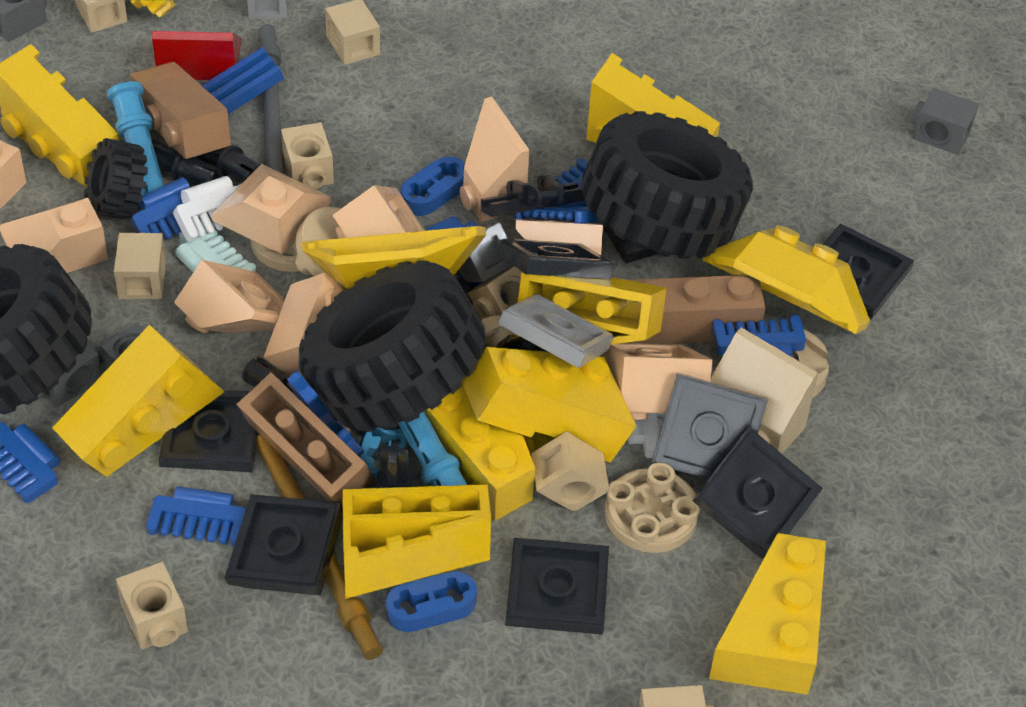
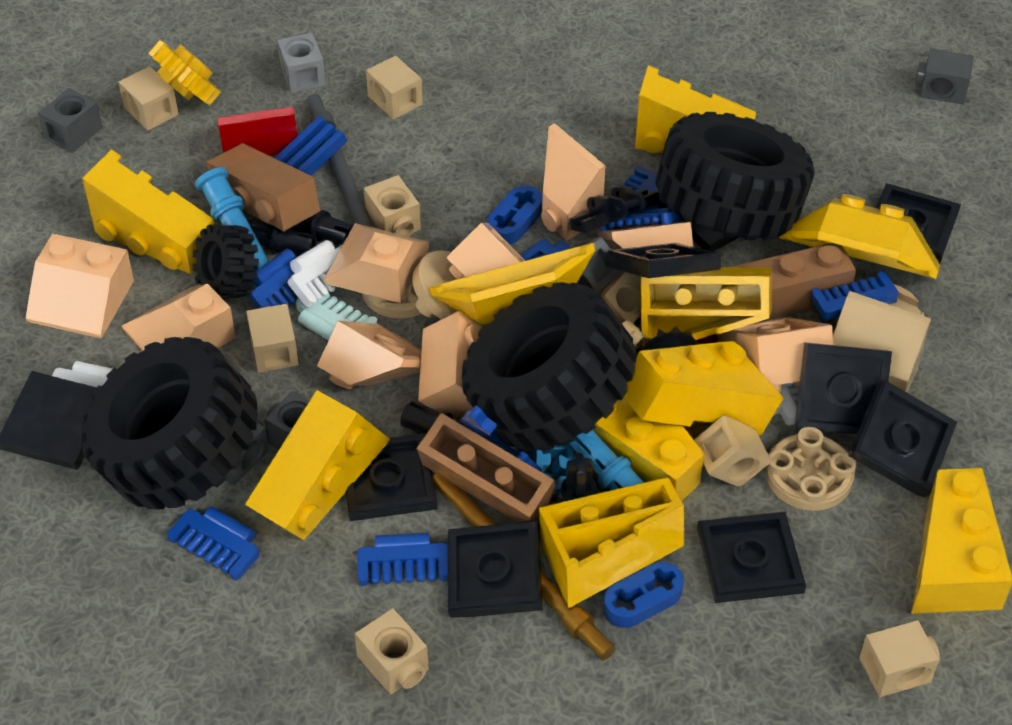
camera: 10 degrees left, 0 degrees up
light grey plate [498,294,614,368] -> none

